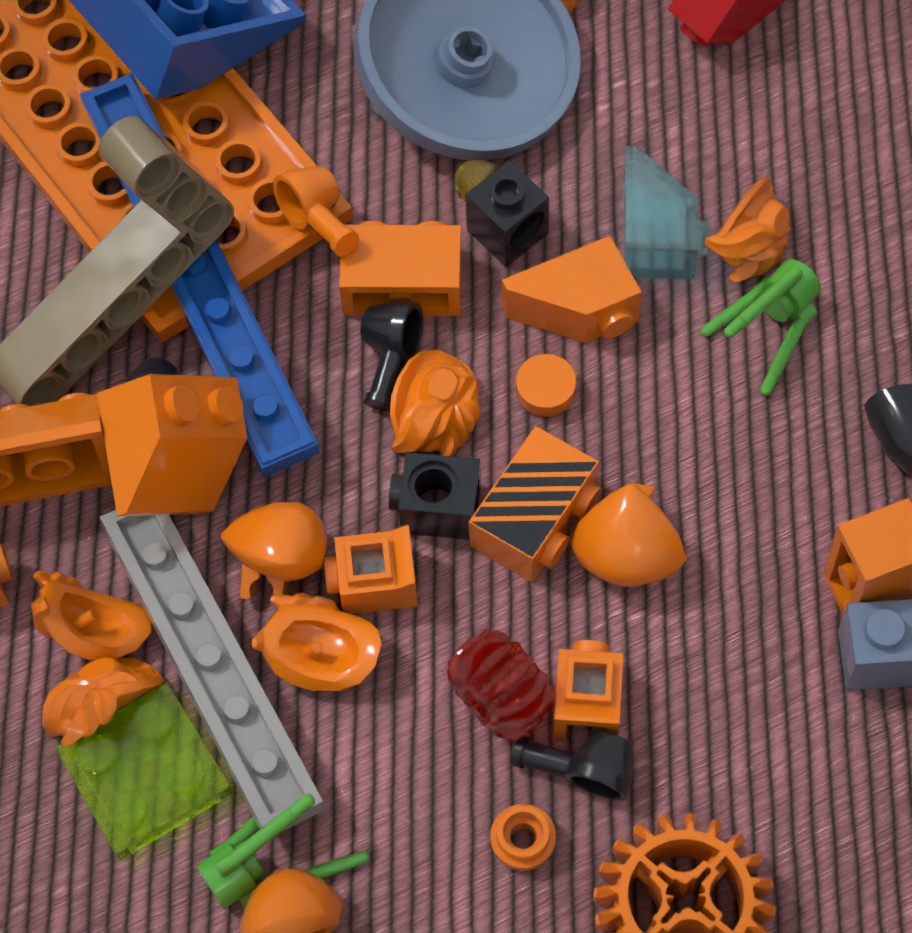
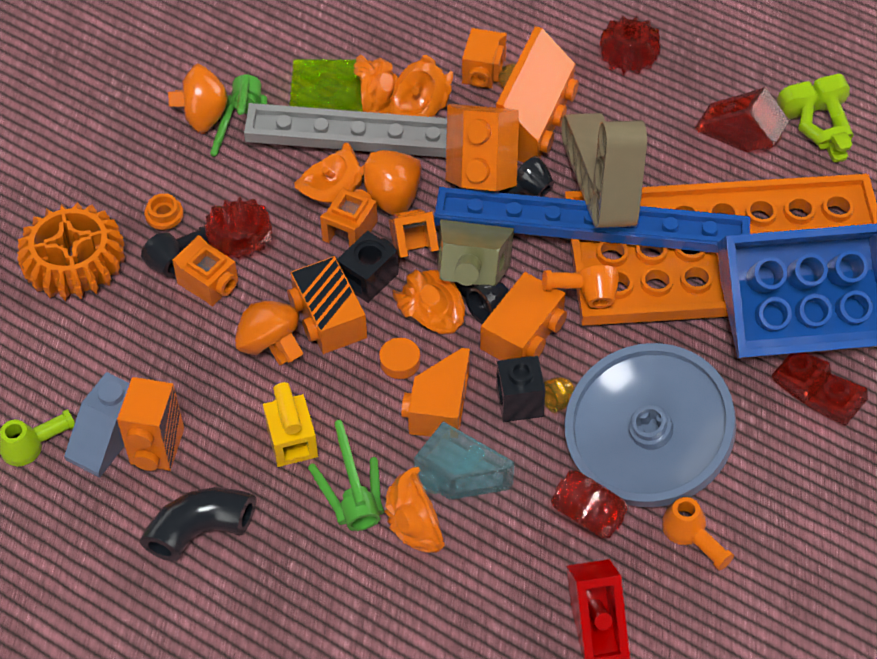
camera: 120 degrees right, 10 degrees down
none -> yellow brick [263,382,318,467]
none -> orange window [389,209,439,258]
none -> olive torso [437,219,514,286]
none -> clear red gear [551,471,629,538]

